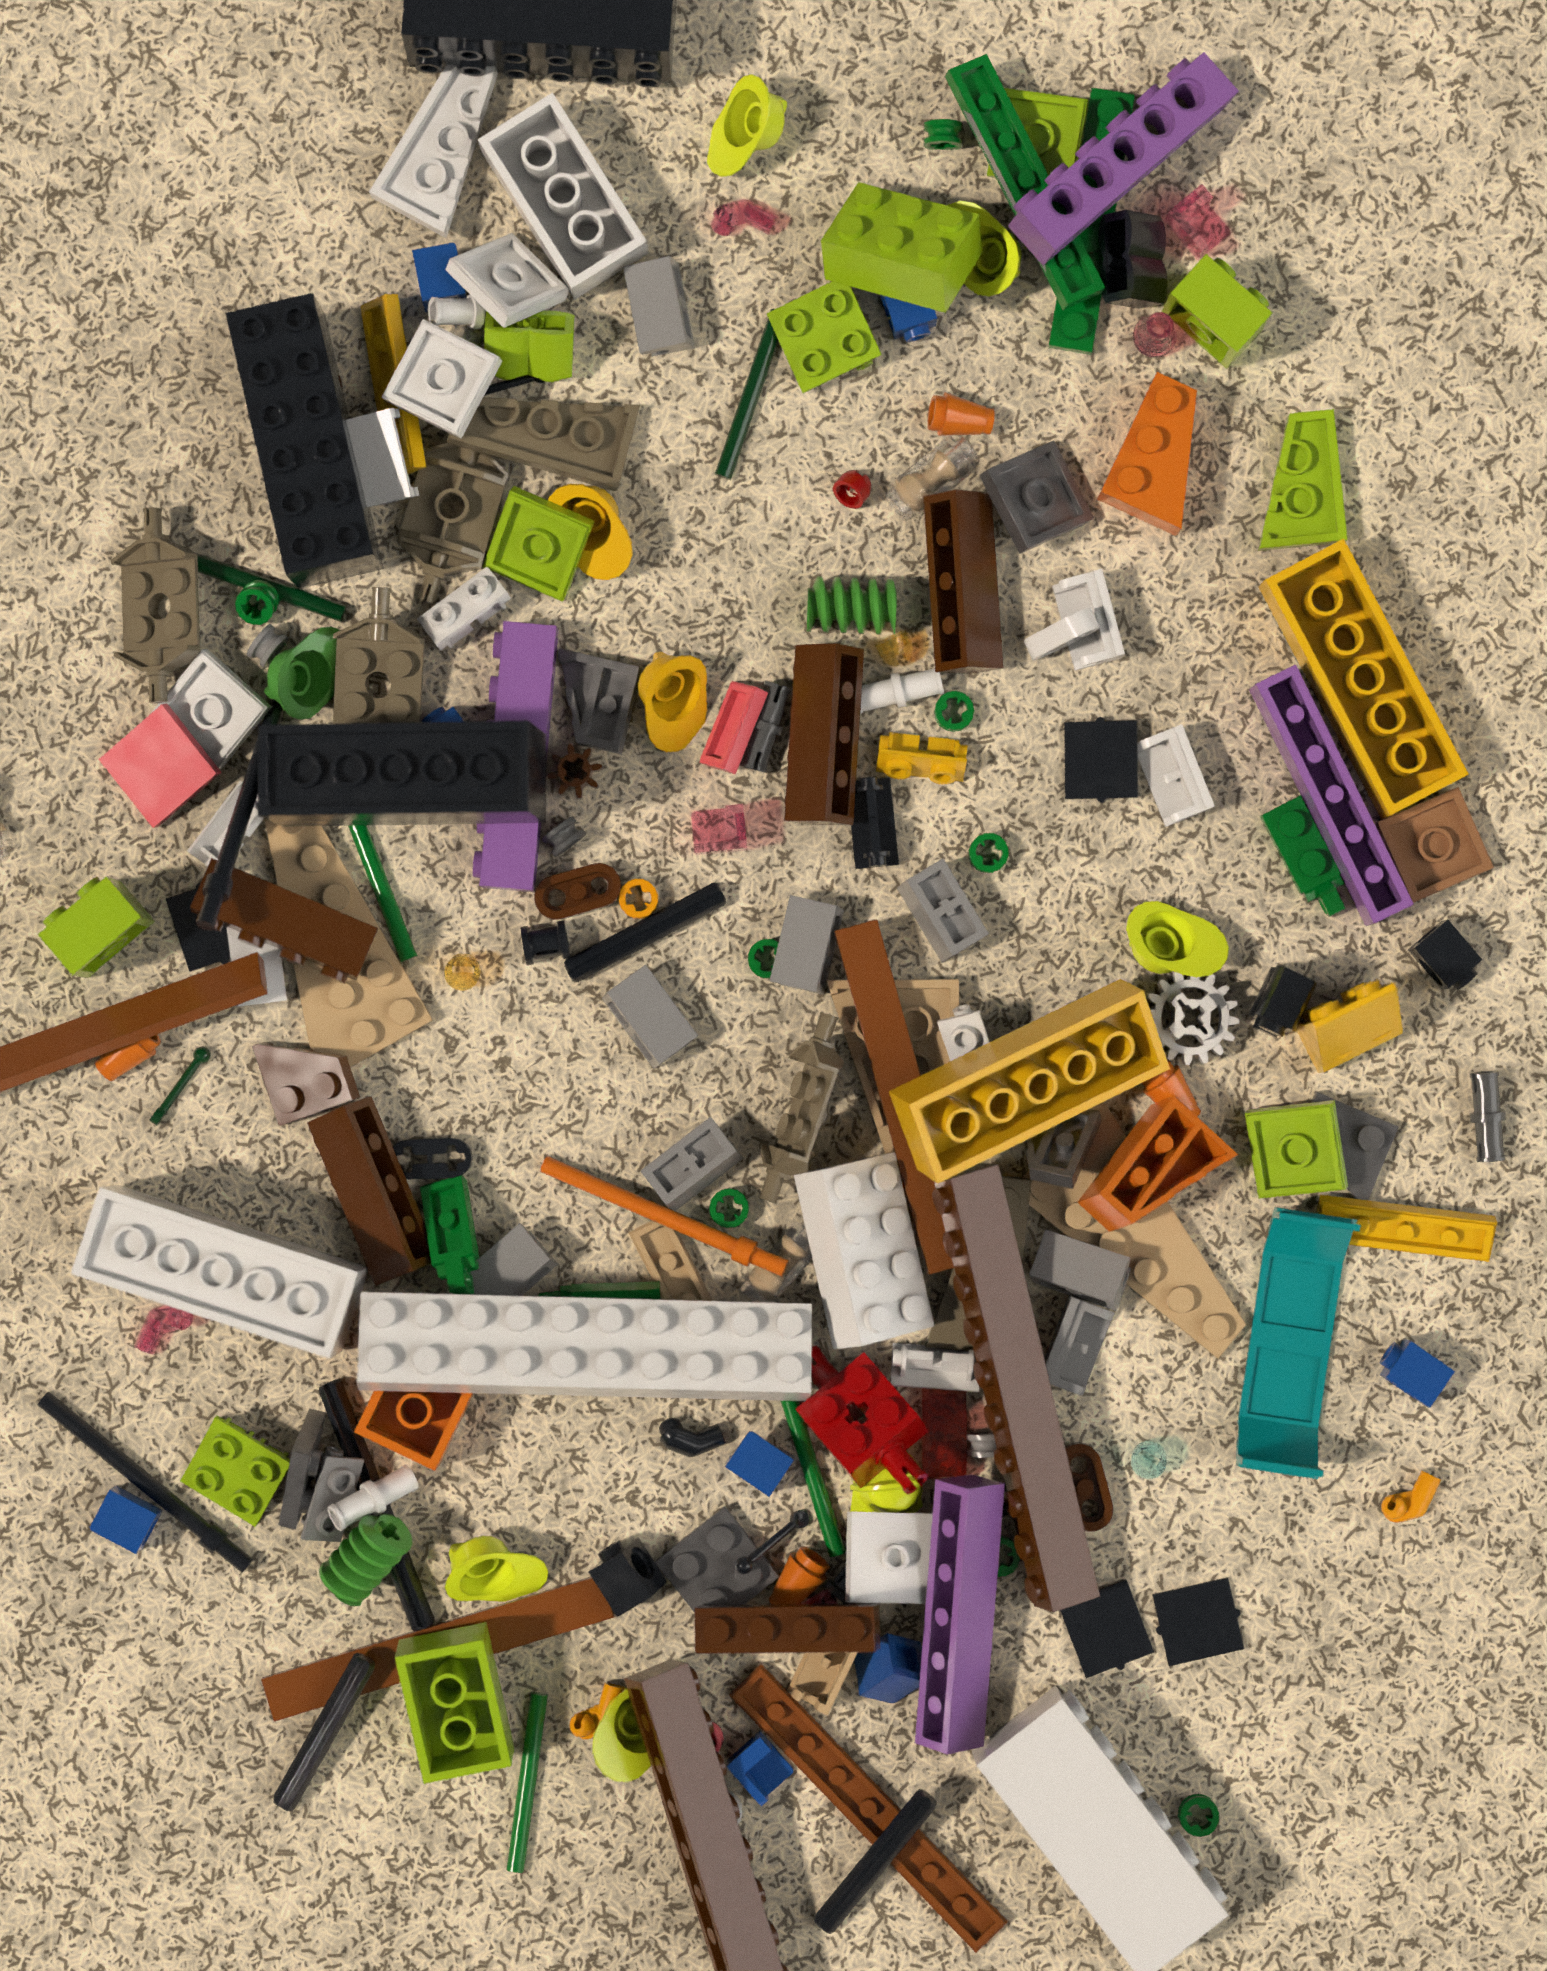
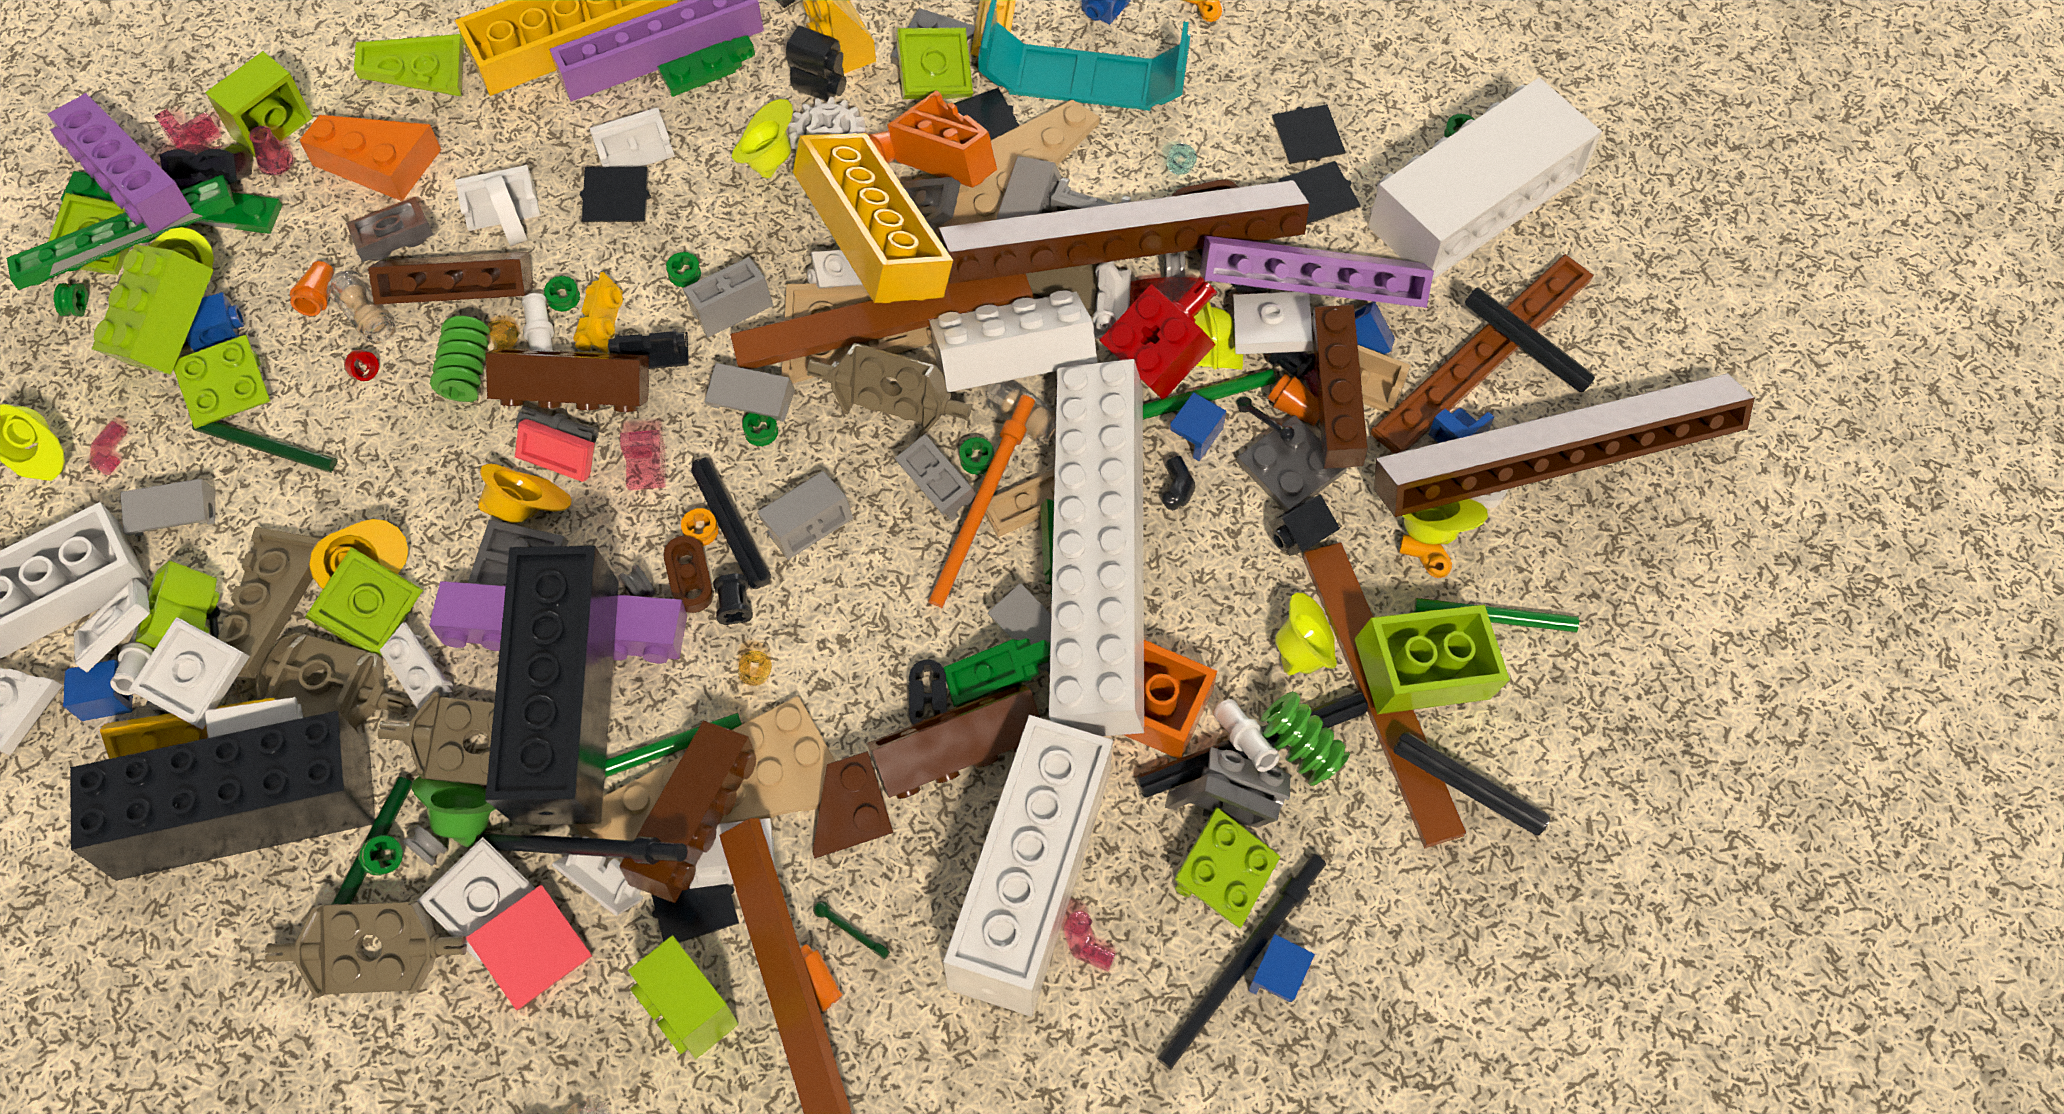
camera: 90 degrees left, 25 degrees down
none -> black piece [953,88,1020,140]

